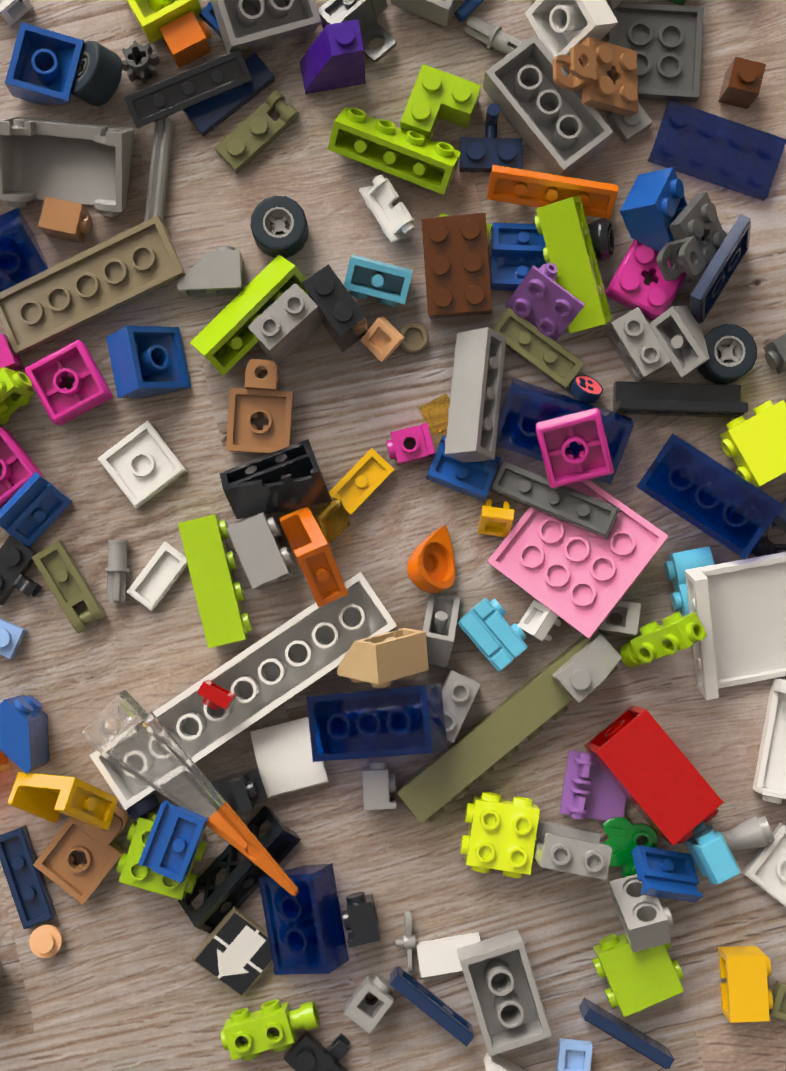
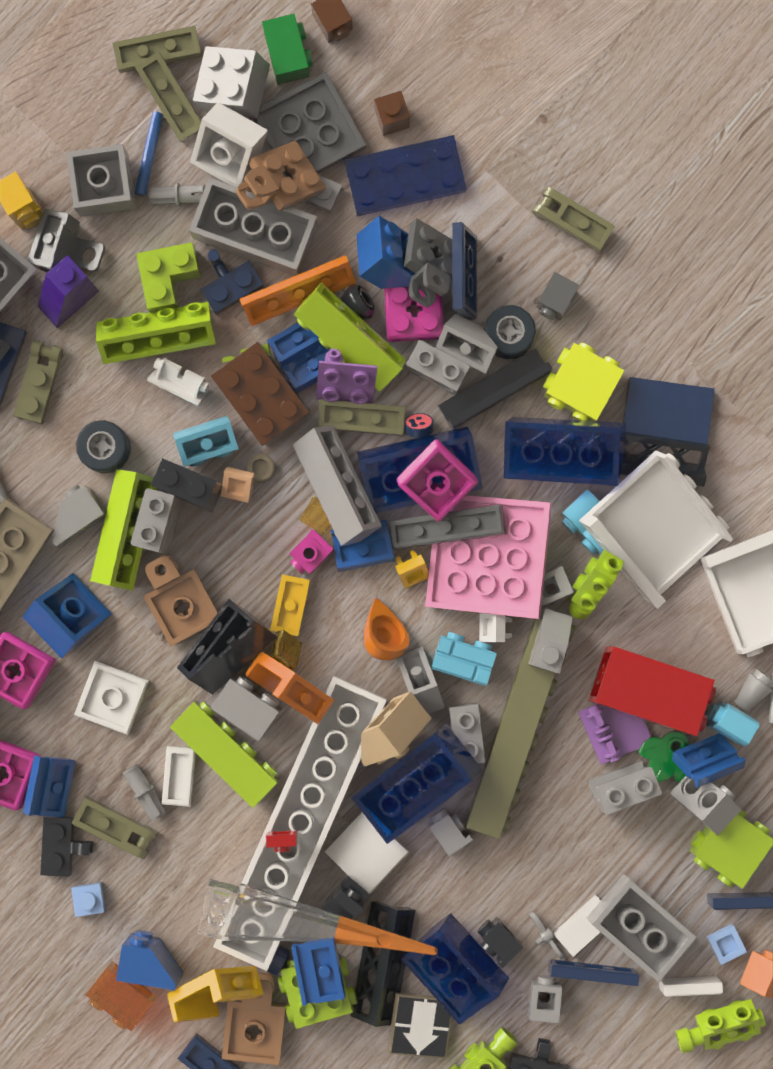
camera: 30 degrees left, 0 degrees up
neon yellow brick [460,791,540,878] -> none

